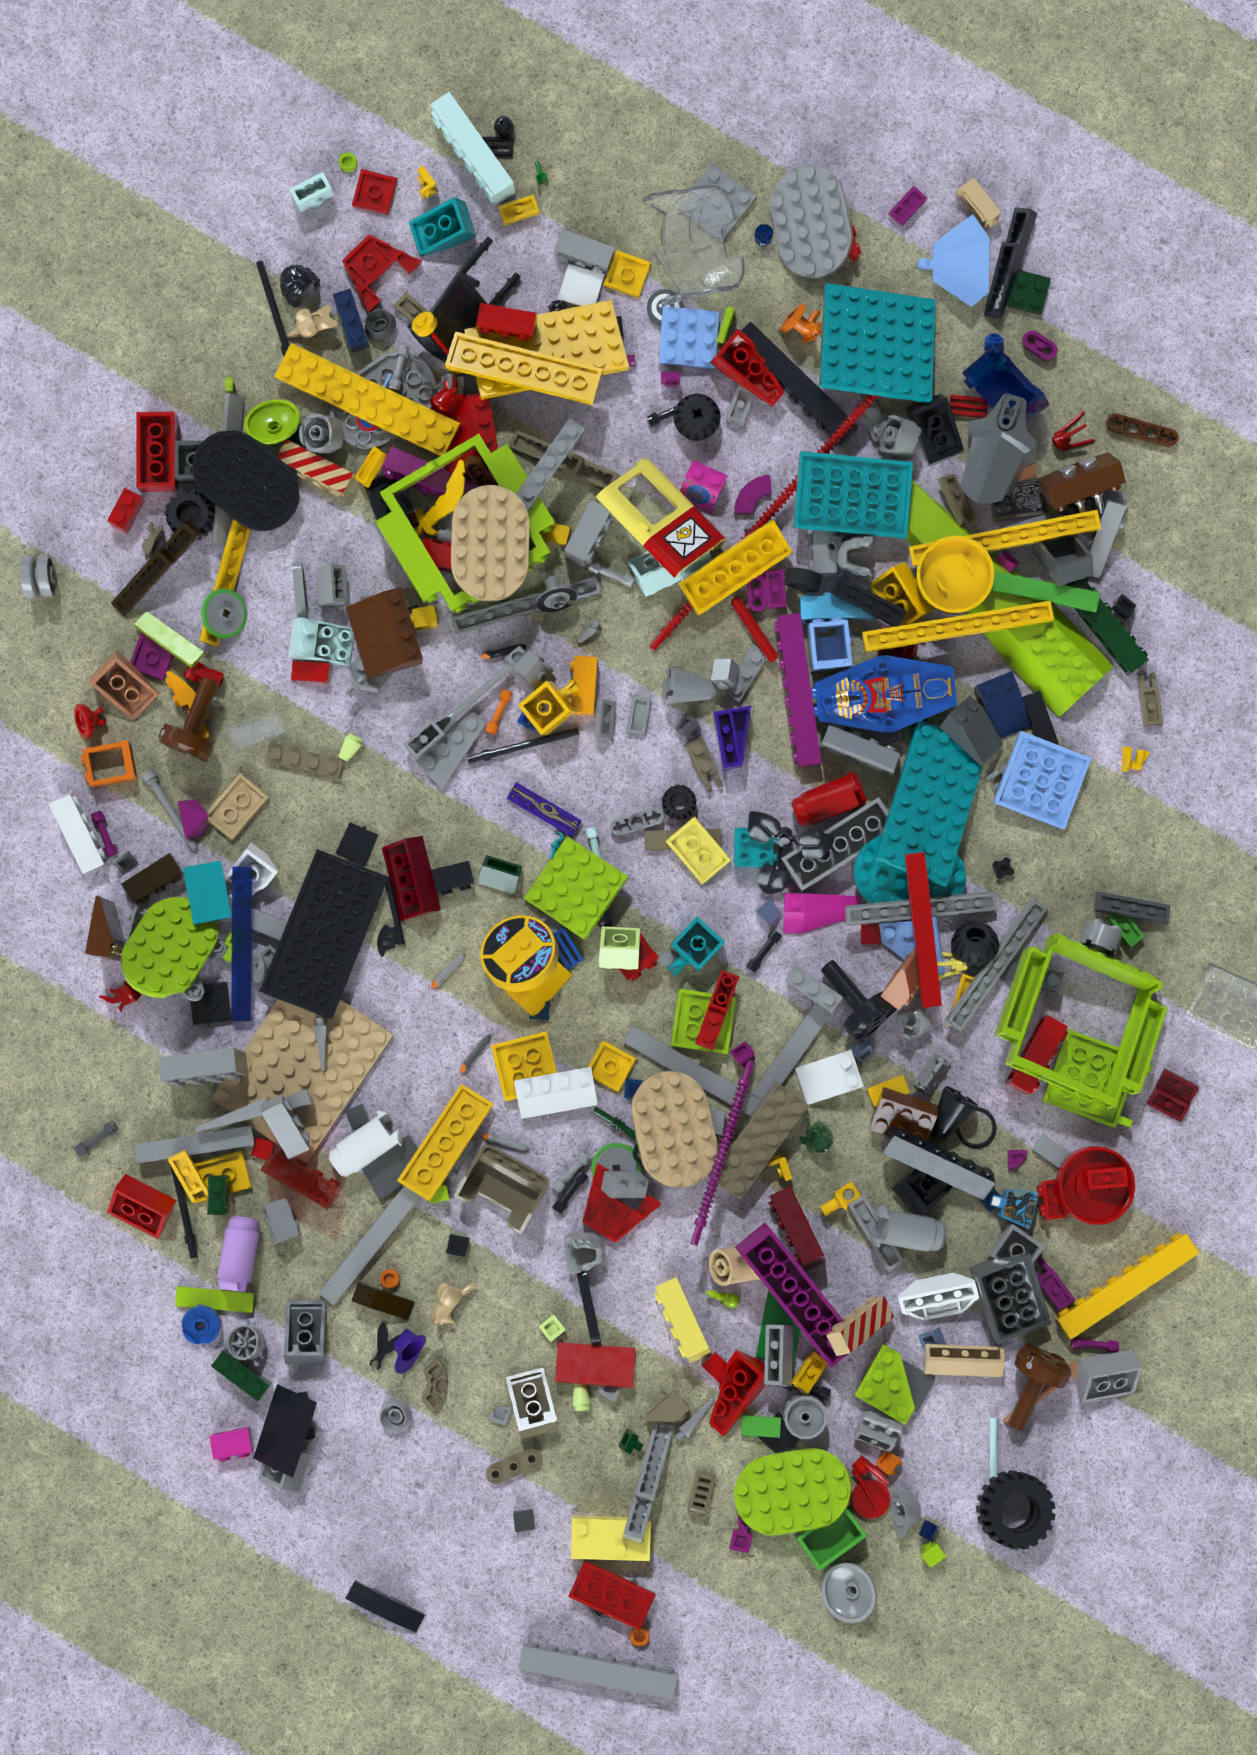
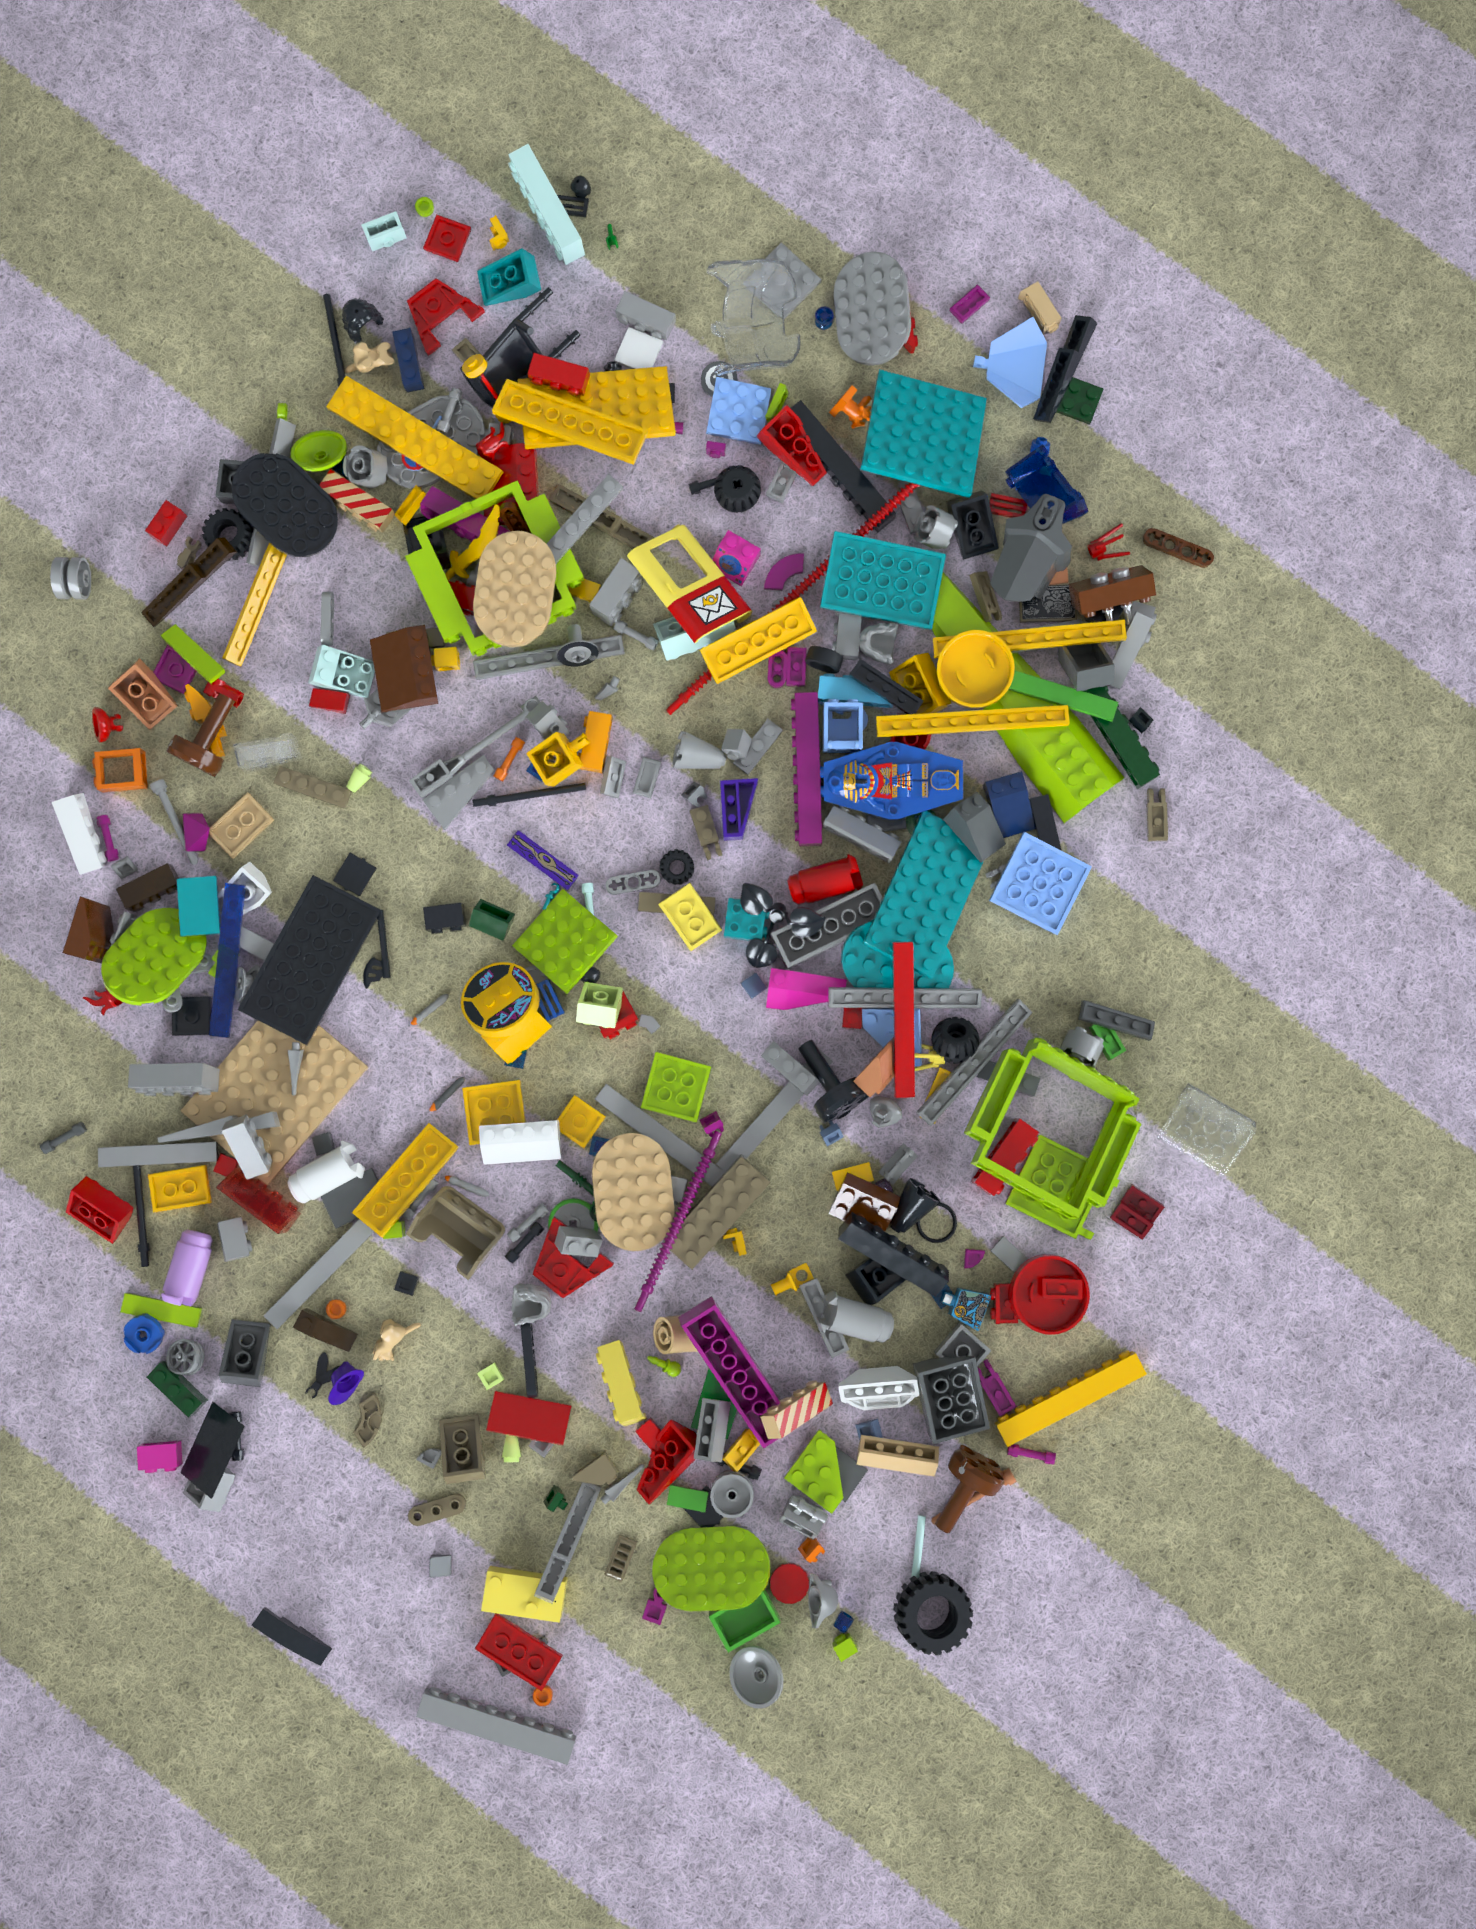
camera: 15 degrees right, 0 degrees up
red brick [136,411,178,492] -> none
yellow hinge [168,1149,208,1203] -> none
light grey wheel [201,588,247,639] -> none
dark green brick [207,1175,230,1215] -> none
light grey brick [316,563,348,607] -> none
dark grey hat [365,309,396,340] -> none
light grey hat [380,1399,412,1433] -> none
dark red slope [382,836,441,921] -> none
black piece [481,644,527,659] -> none
yellow plate [498,194,540,226] -> none
yellow tile [603,250,651,298] -> none
teal brick [667,916,725,977] -> none
red slope [695,970,740,1051] -> none
red axle [731,597,779,662] -> none
black bar [746,929,782,973] -> none
dark red wedge [768,1186,825,1271] -> none
white slope [795,1050,864,1105] -> none
clear green piece [799,1121,834,1153] -> none
dark grey bar [827,533,847,552] -> none
red plant [851,1455,890,1506] -> none
black plate [992,857,1014,879] -> none
dark pink tile [996,550,1020,572] -> none
magenta plate [1022,330,1058,361] -> none
light grey slope [1076,1350,1143,1403] -> none
yellow piece [1121,747,1150,772] -> none

